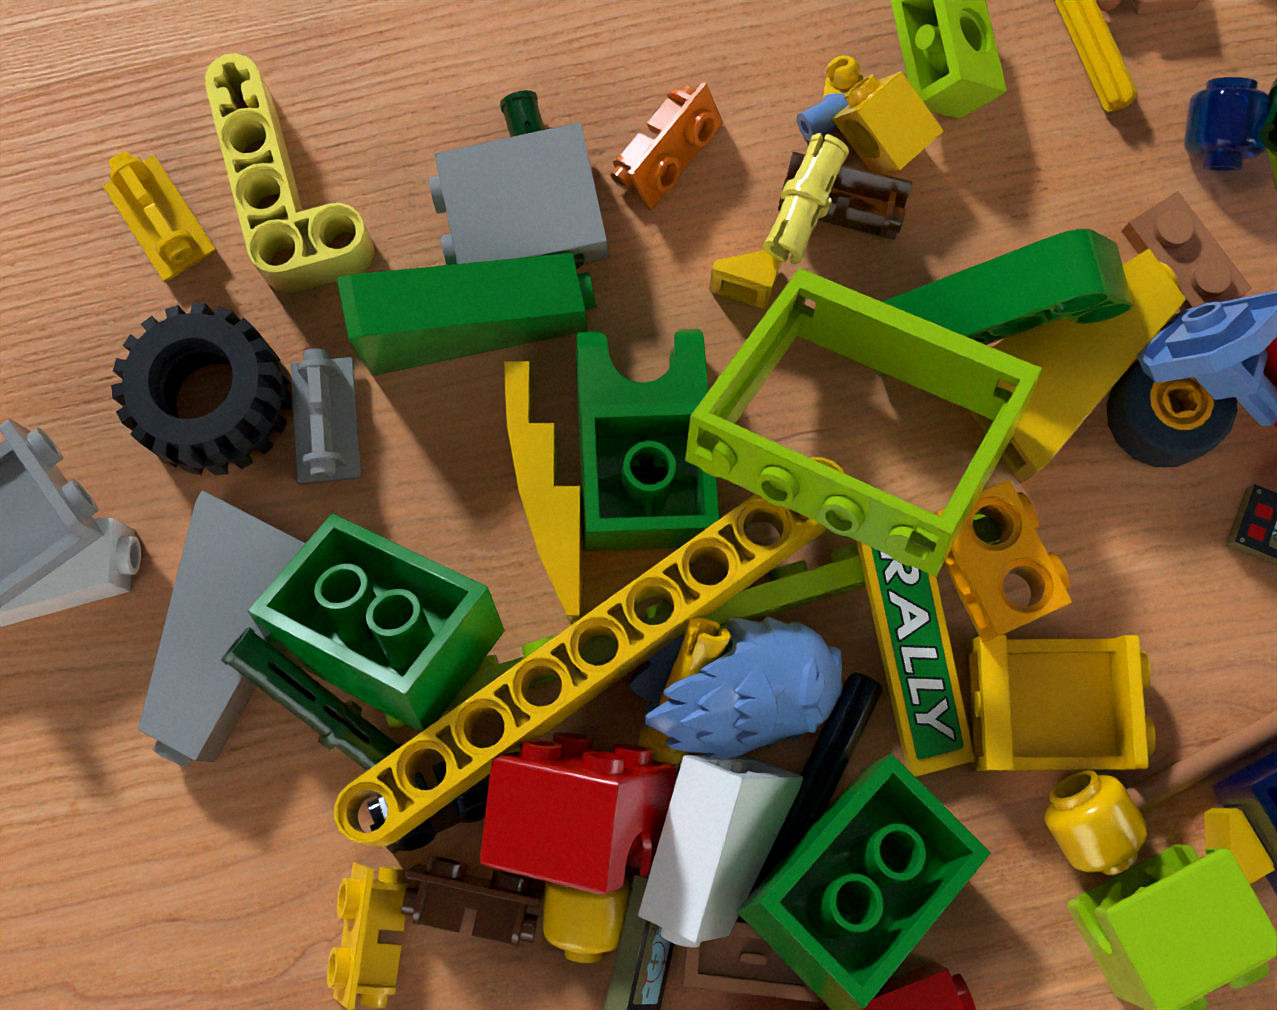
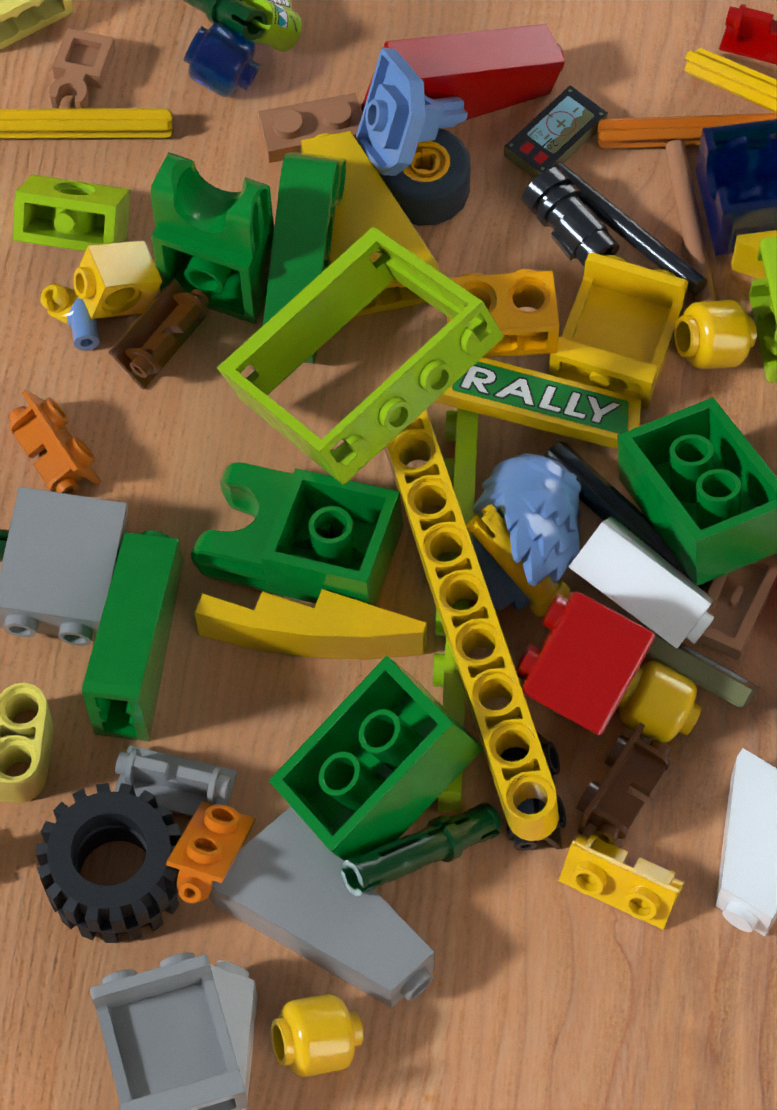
camera: 70 degrees left, 15 degrees down
yellow slope [709,250,782,309] -> none
light yellow pin [763,133,849,264] -> none
none -> green brick [150,152,274,324]
none -> orange hinge [166,801,256,903]
none -> yellow head [271,993,363,1078]
none -> black axle [522,167,620,267]
none -> black bar [554,163,707,296]

